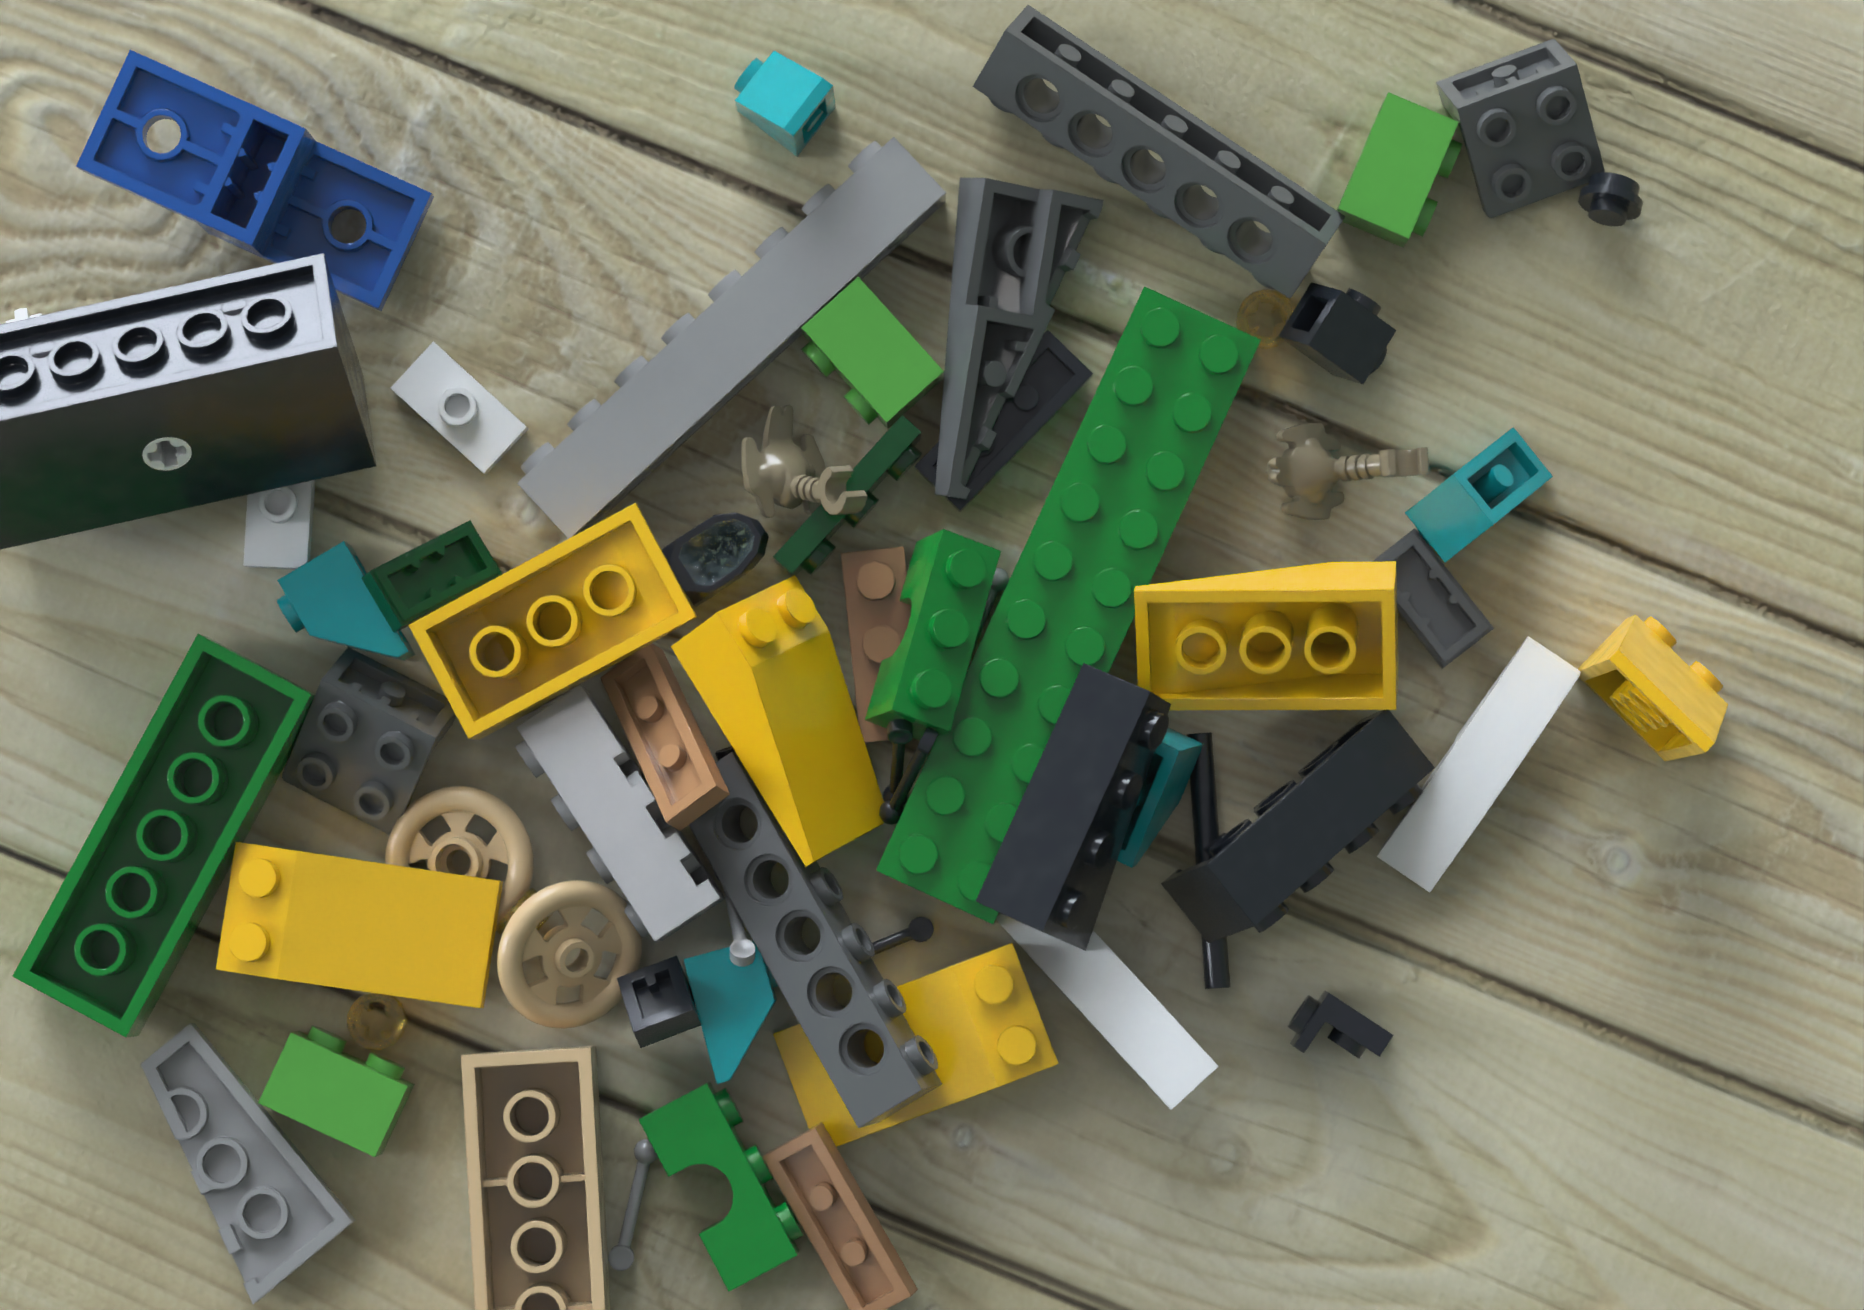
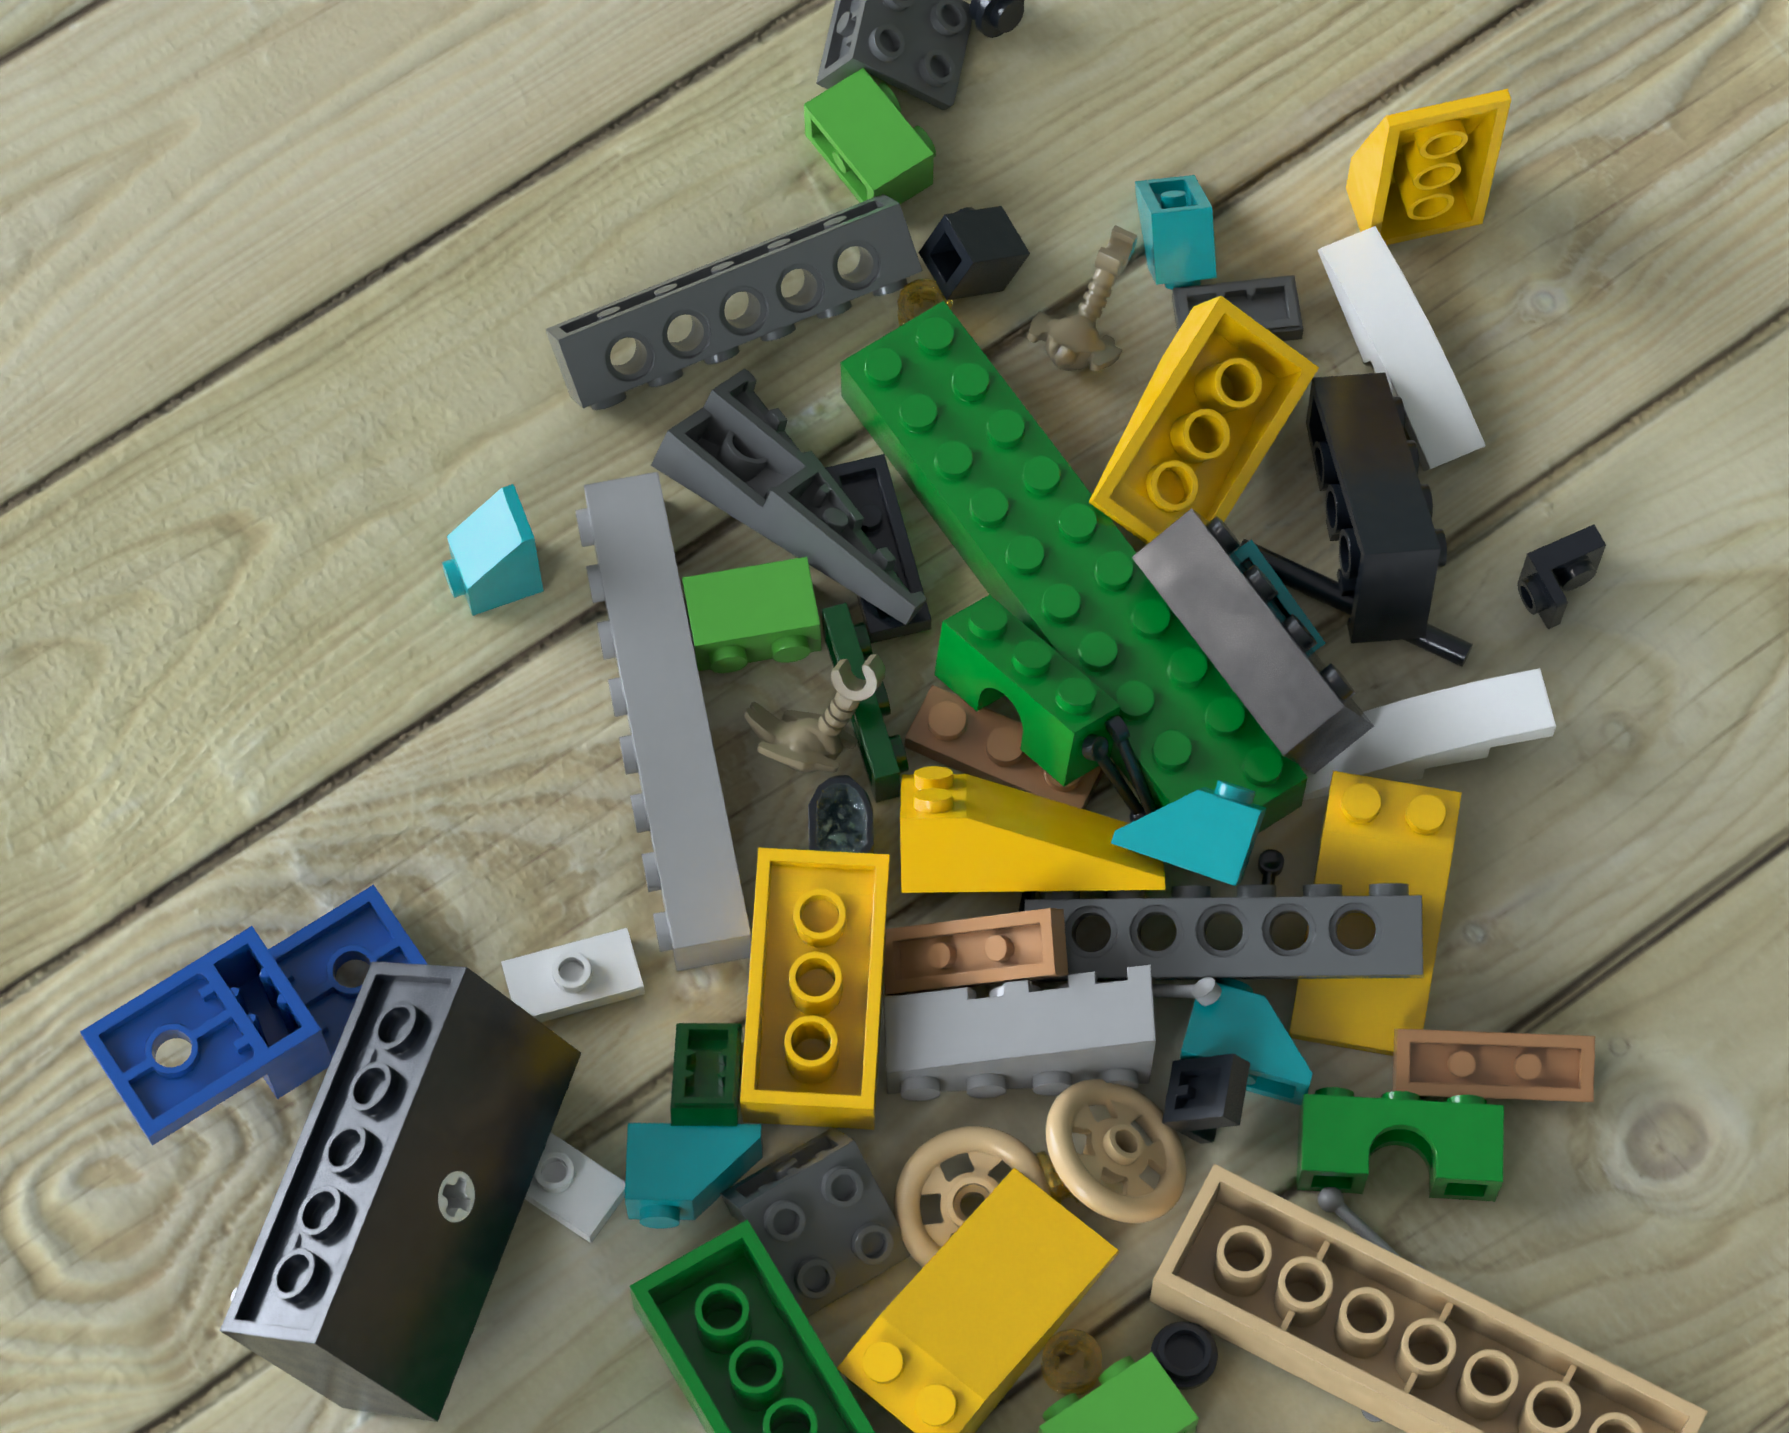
camera: 60 degrees left, 20 degrees down
none -> teal slope [1111,780,1266,886]
none -> black plate [1150,1321,1218,1390]

